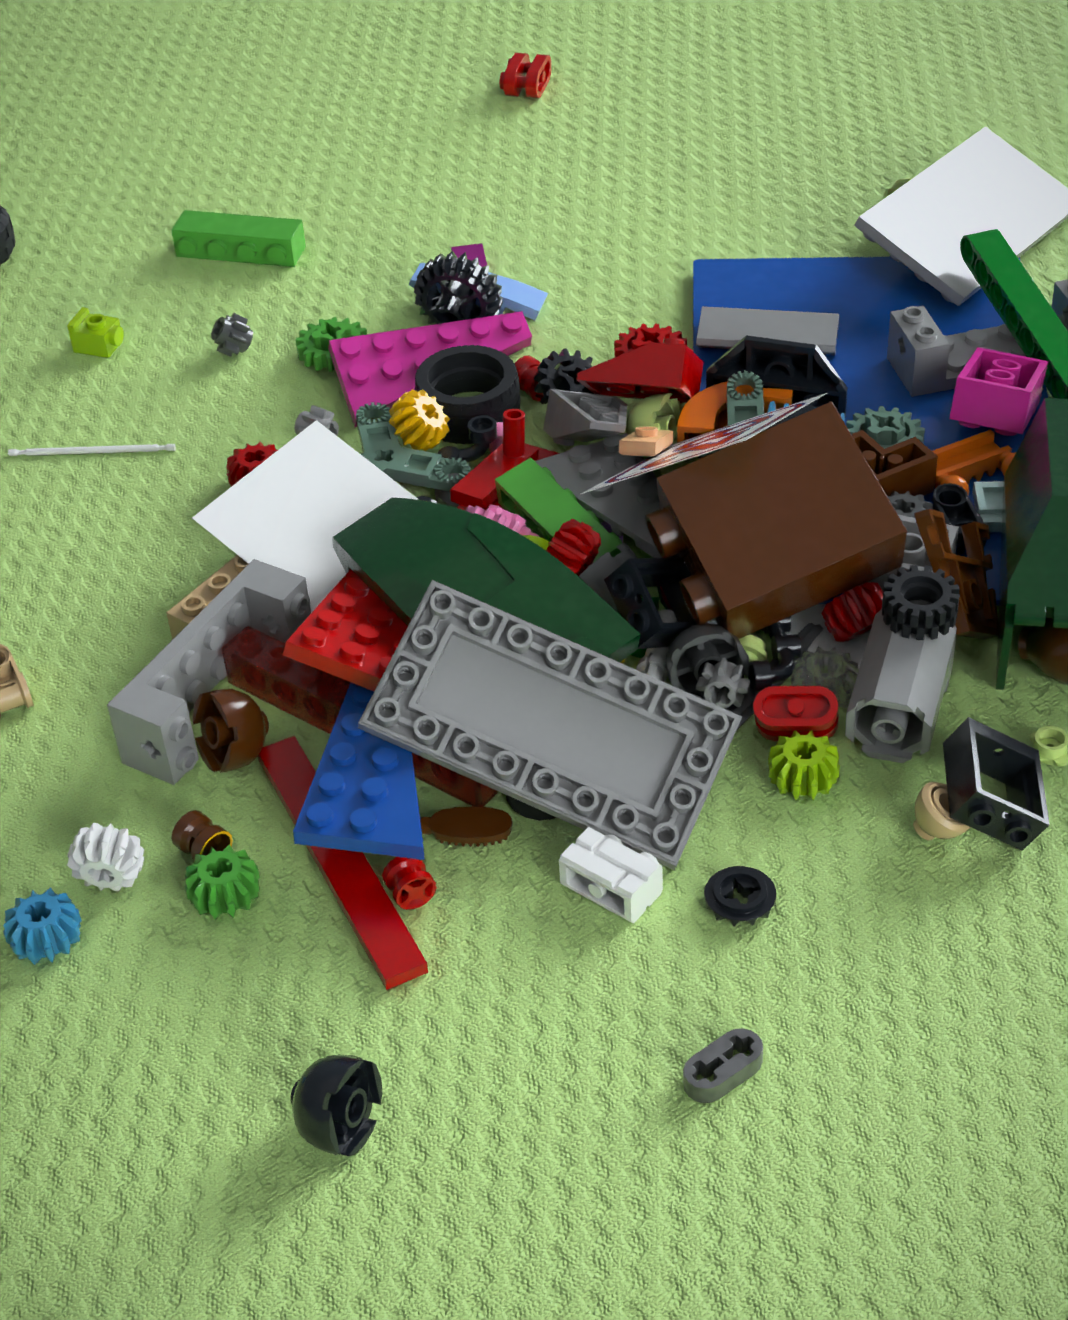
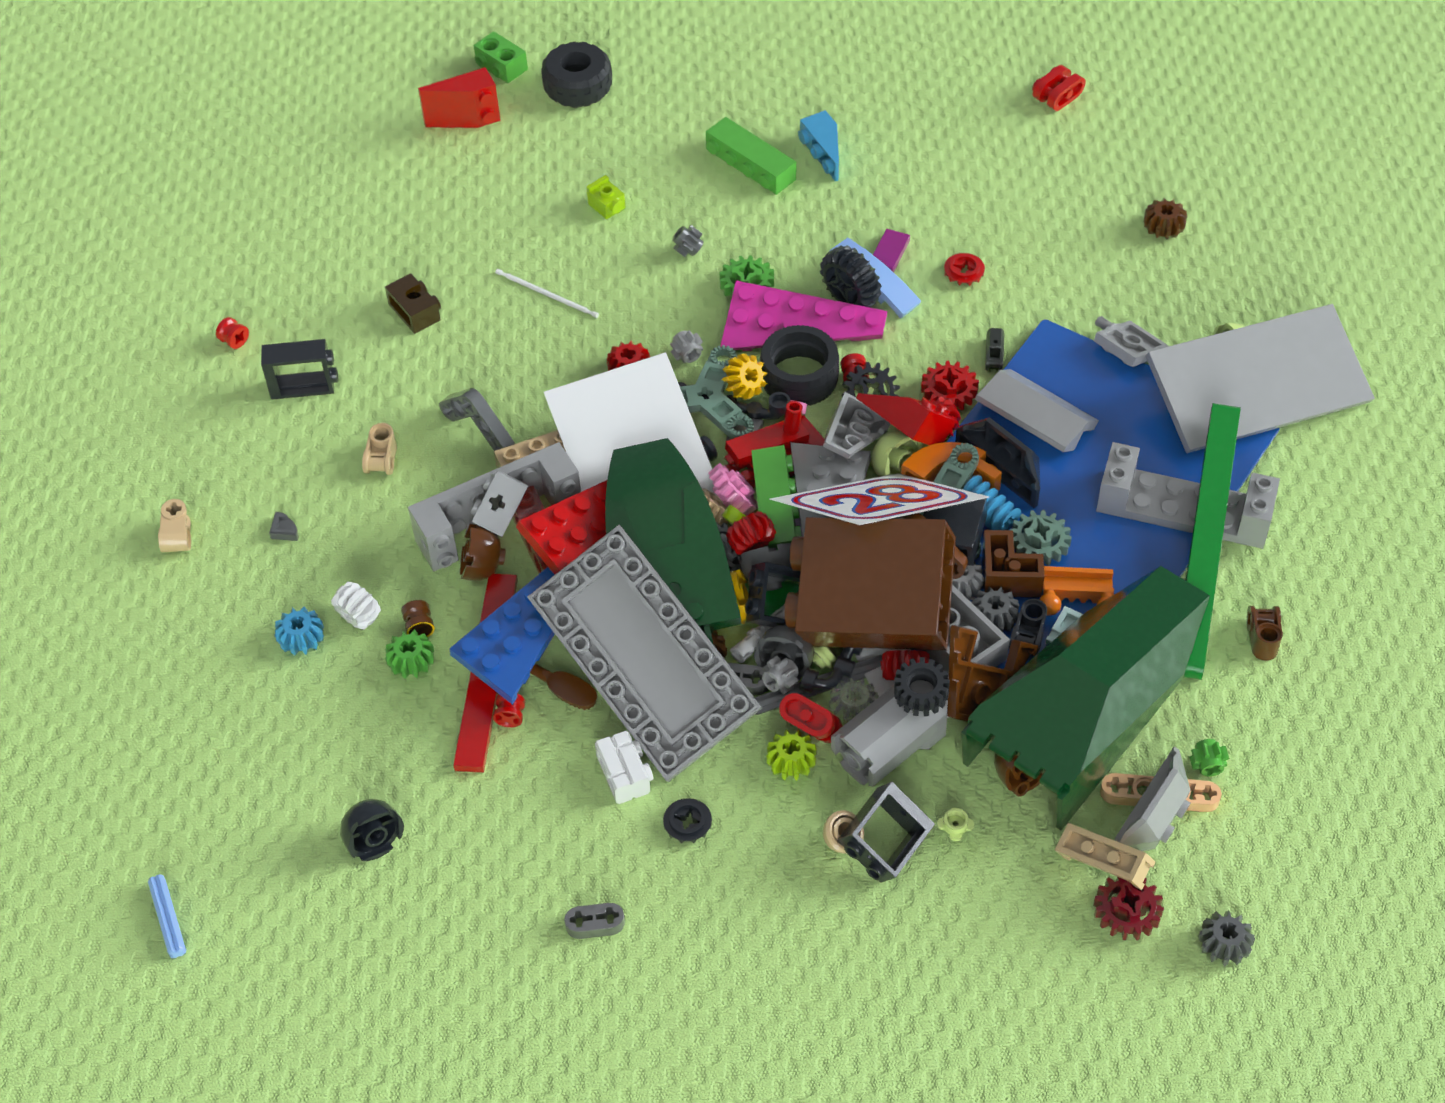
camera: 30 degrees right, 10 degrees up
light nougat plate [619,426,673,456] -> none
dark pink brick [949,347,1048,436] -> none
none -> dark grey beam [439,388,515,451]
none -> light grey brick [470,470,528,537]
none -> dark azure slope [798,110,839,181]
none -> red gear [944,253,985,286]
none -> pearl dark grey bar [985,328,1005,370]
none -> light grey plate [1094,316,1169,367]
none -> reddish brown gear [1143,198,1187,240]

